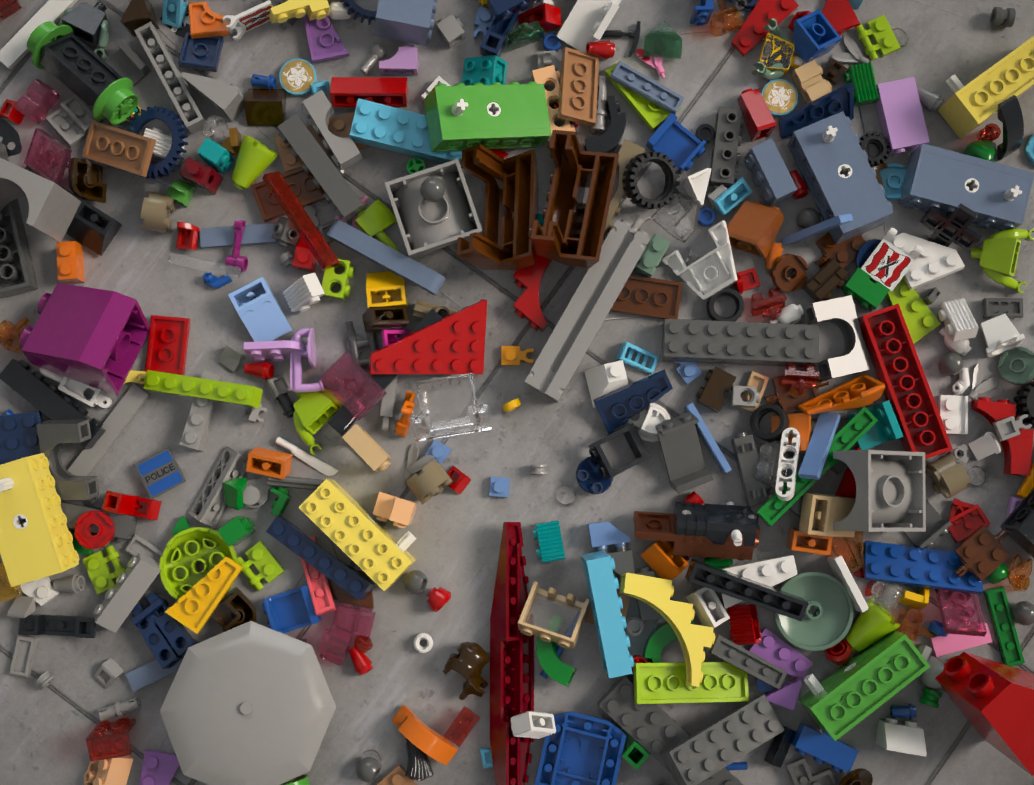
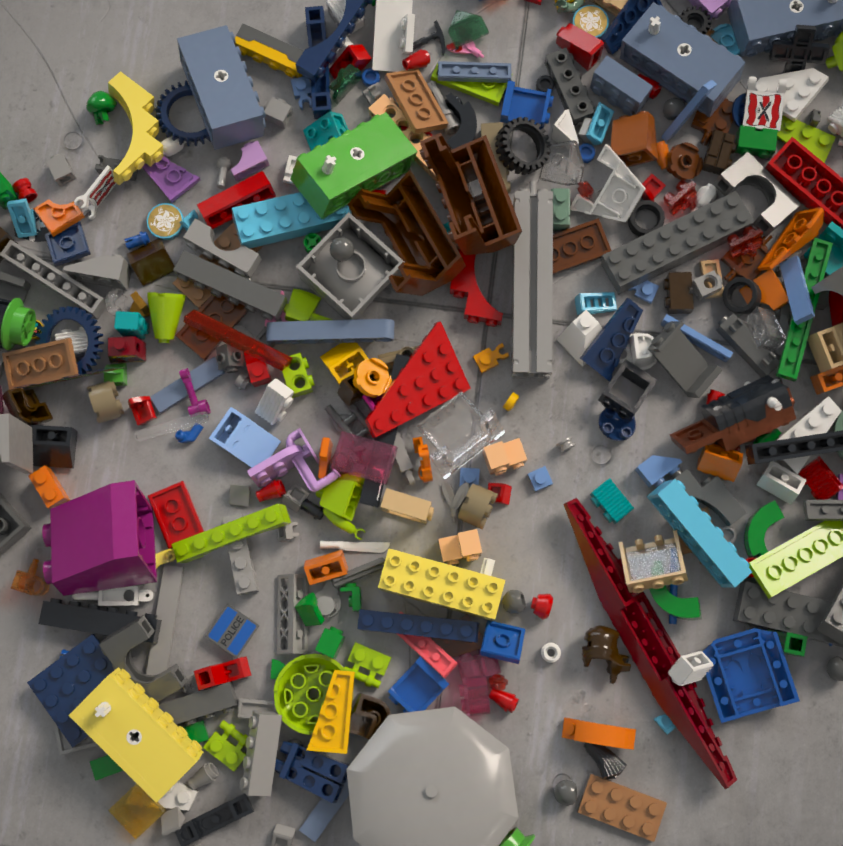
camera: 25 degrees left, 5 degrees down
red tile [74,510,115,549] -> none
clear red hips [444,706,480,747] -> none
light yellow arch [619,573,715,687] -> none
white beam [775,427,800,501] -> none
none -> orange tile [318,437,333,480]
none -> light orange plate [353,358,392,398]
none -> blue tile [480,620,525,664]
none -> light nougat brick [482,438,527,476]
none -> clear red plate [577,180,594,199]

